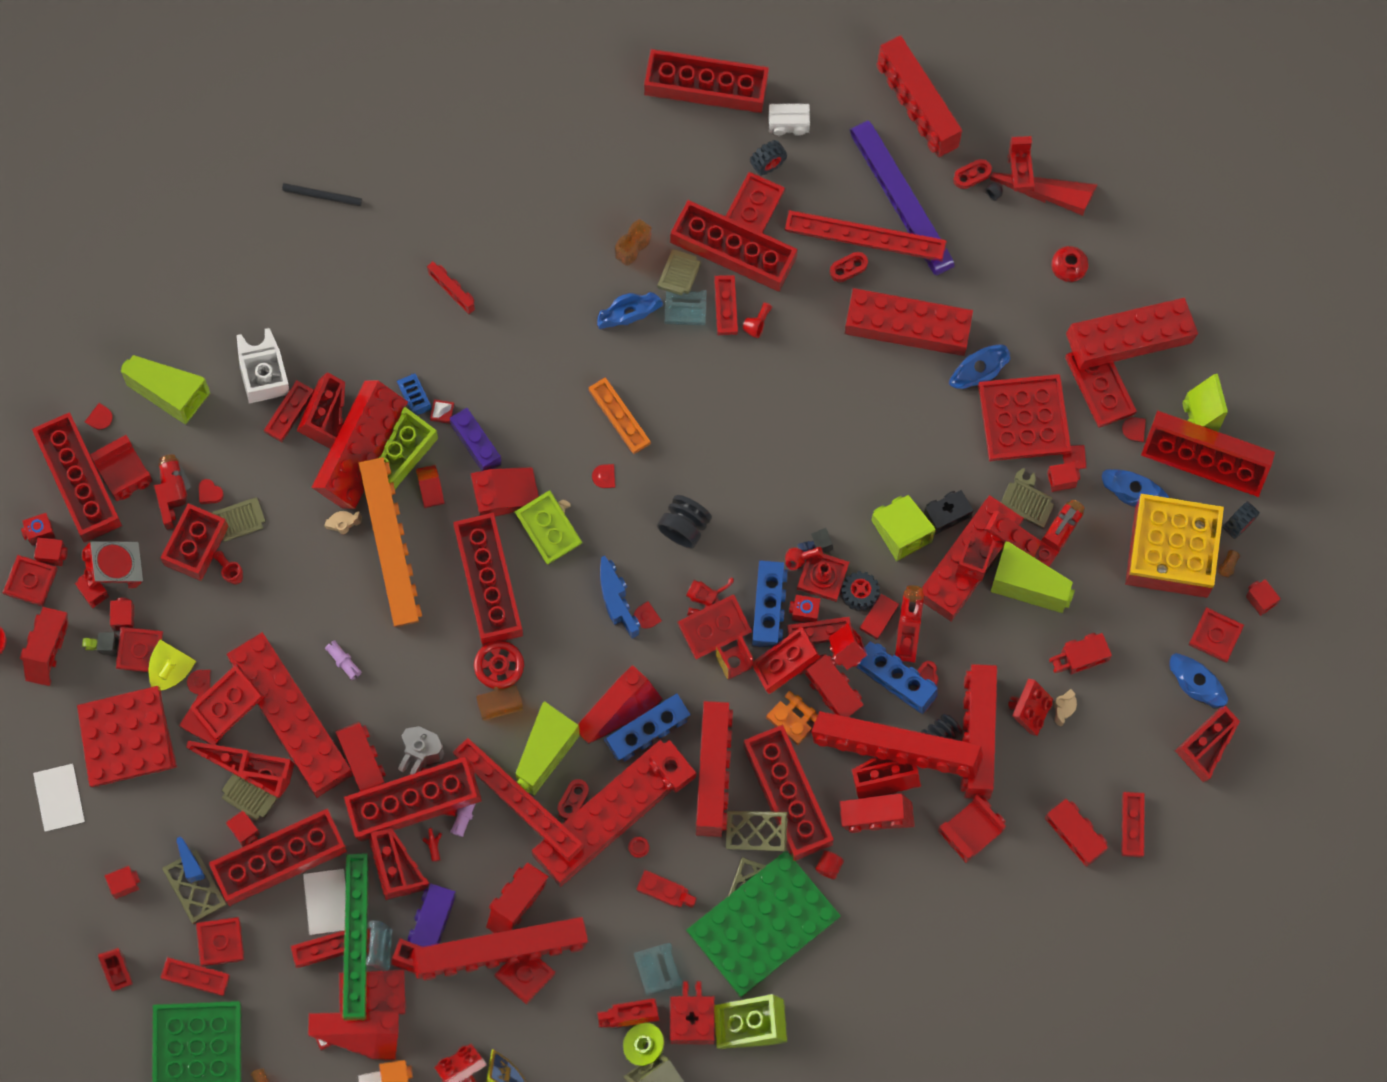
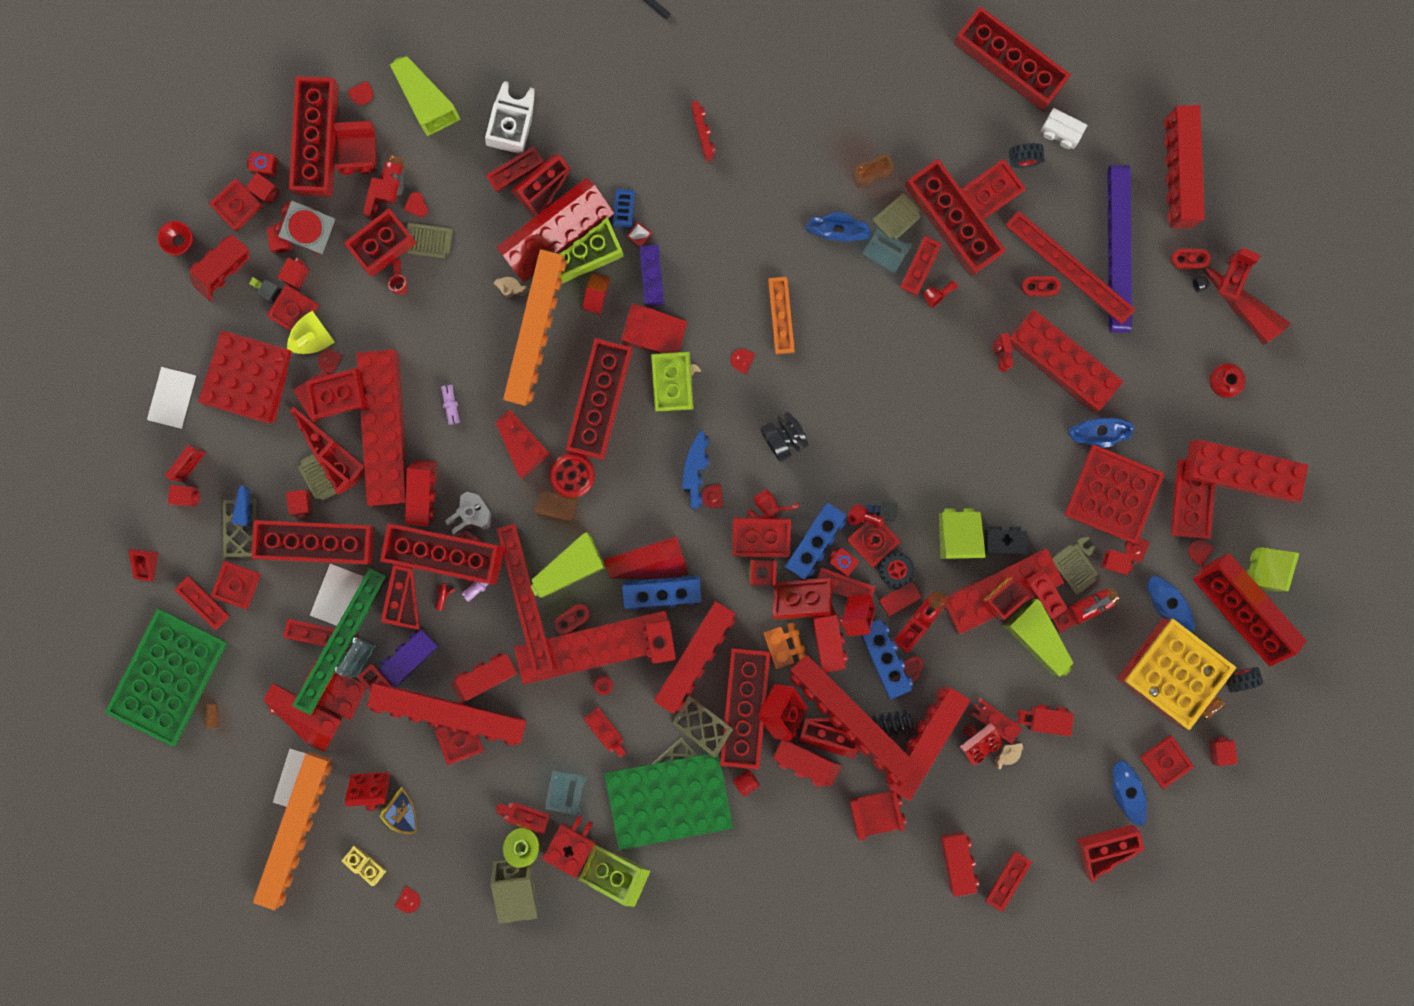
camera: 30 degrees right, 15 degrees up
none -> red plate [165,445,206,482]
none -> red wedge [496,410,550,479]
none -> red hinge [758,684,808,741]
none -> red hinge [969,698,1023,744]
none -> red plate [992,333,1013,372]

